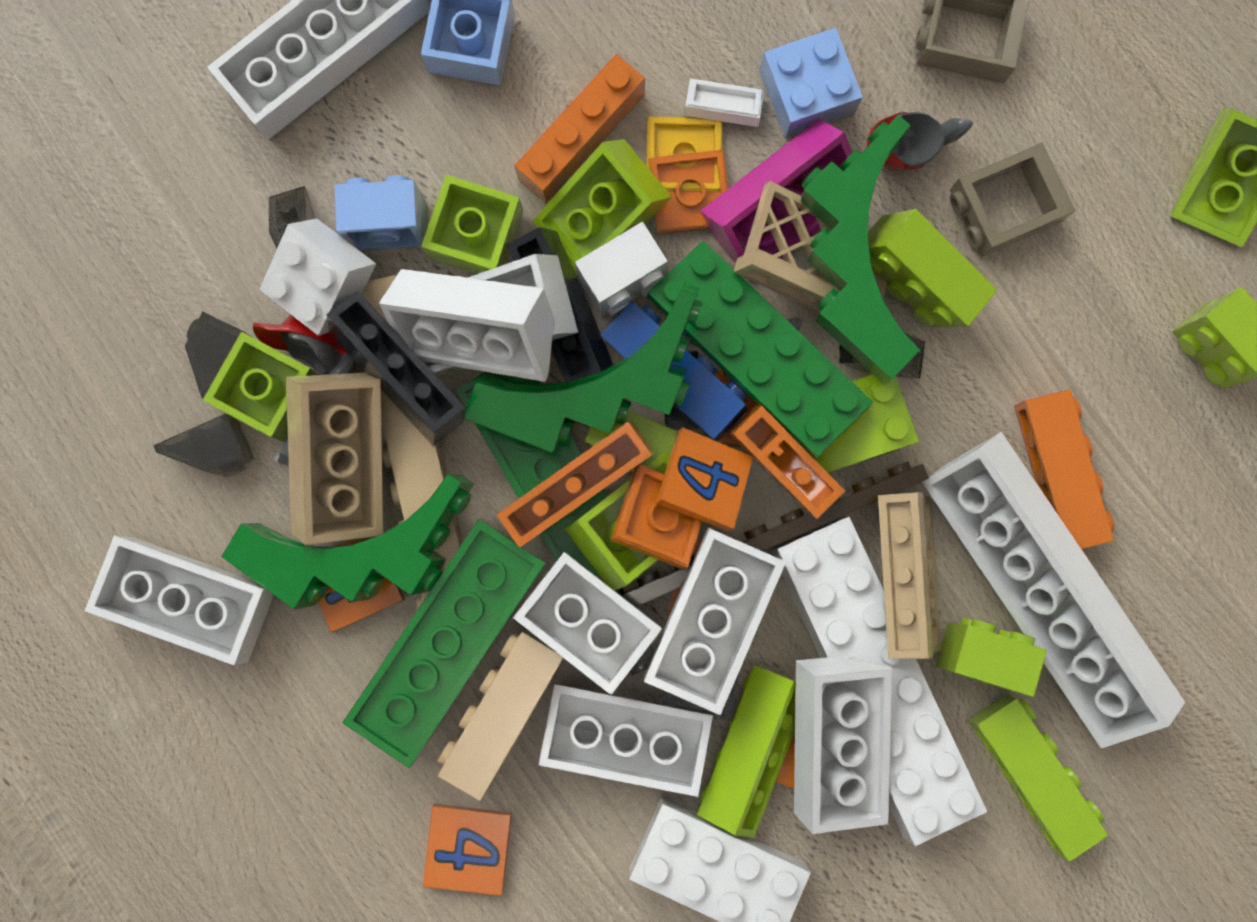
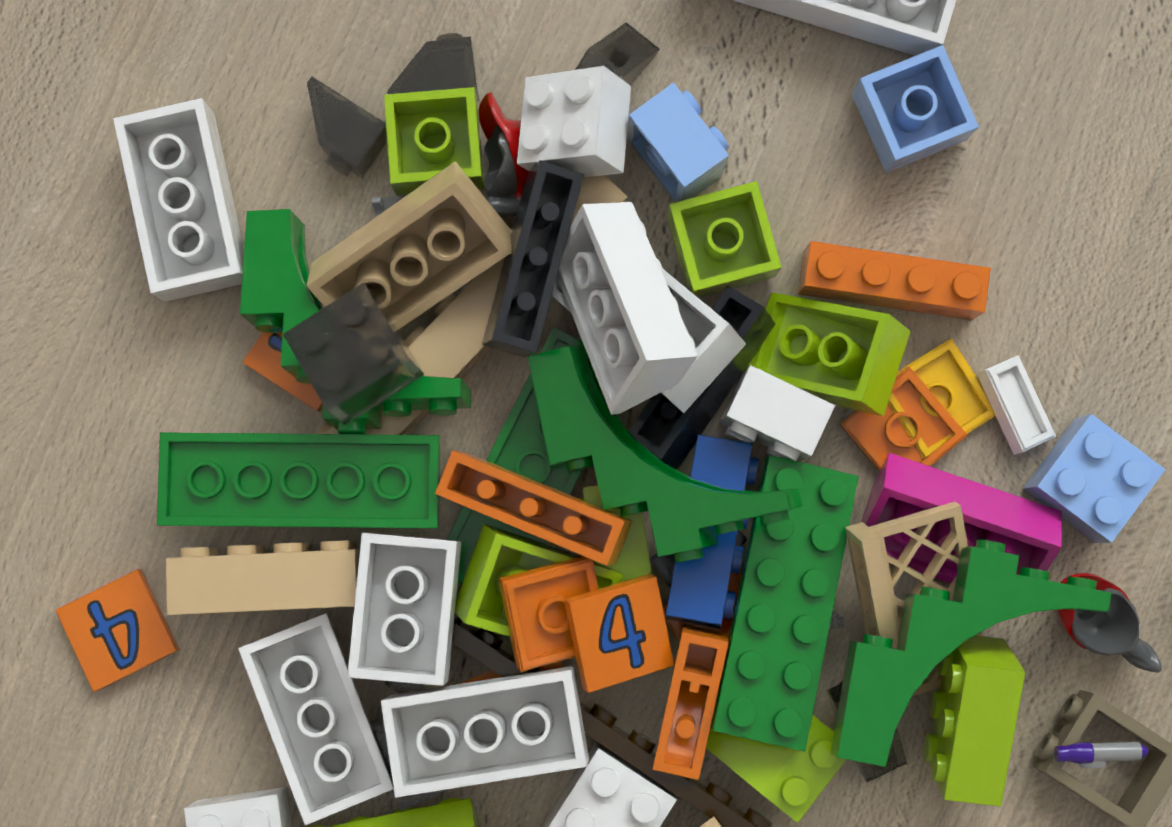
camera: 55 degrees right, 0 degrees up
none -> clear smoke brick [283,283,424,425]
none -> piece [1054,741,1149,768]

